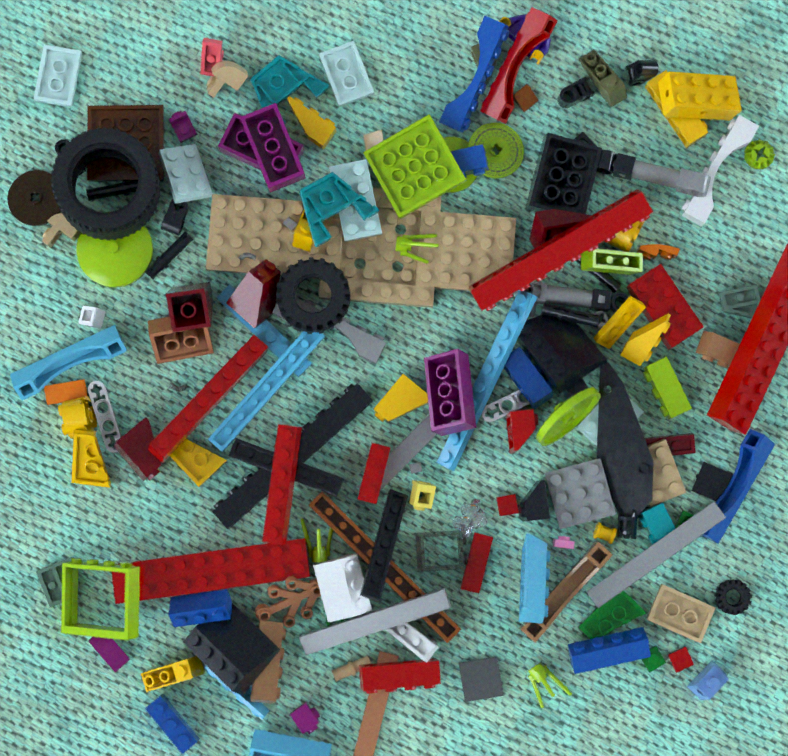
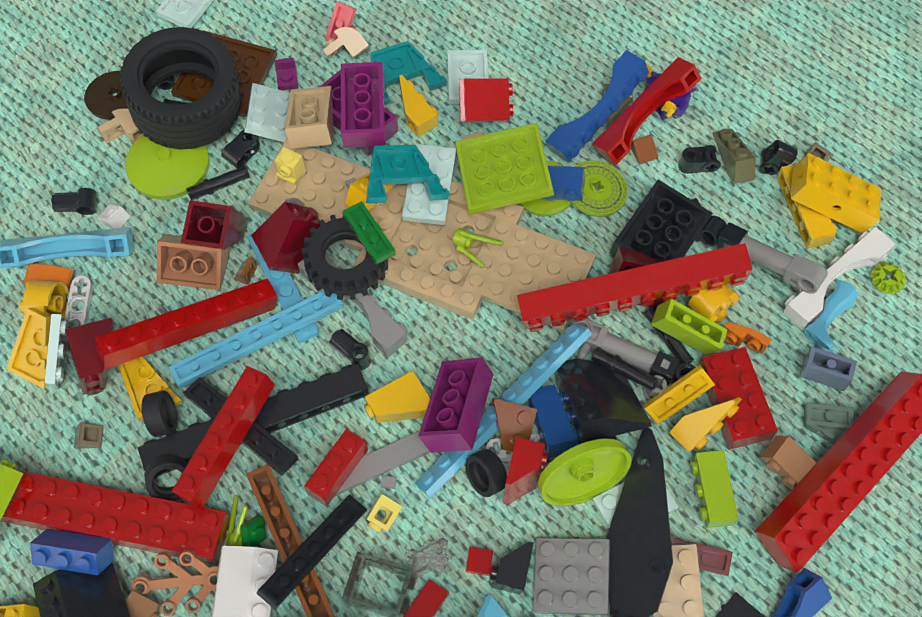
camera: 25 degrees right, 20 degrees down
none -> light aqua plate [45,314,68,387]
none -> black piece [51,188,97,215]
none -> dark tan slope [74,422,103,449]
none -> black tyre [141,390,178,437]
none -> black tyre [144,454,187,501]
none -> dark orange slope [234,256,257,285]
none -> green plate [240,515,266,547]
none -> light yellow brick [275,147,305,185]
none -> tan slope [285,86,333,148]
none -> black piece [329,329,371,370]
none -> green plate [343,201,396,265]
none -> red slope [459,78,513,123]
none -> black tyre [465,449,507,497]
none -> dark orange wing [492,398,537,452]
none -> sand blue brick [799,347,857,391]
none -> dark tan slope [803,142,833,162]
none -> medium azure animal [804,279,859,353]

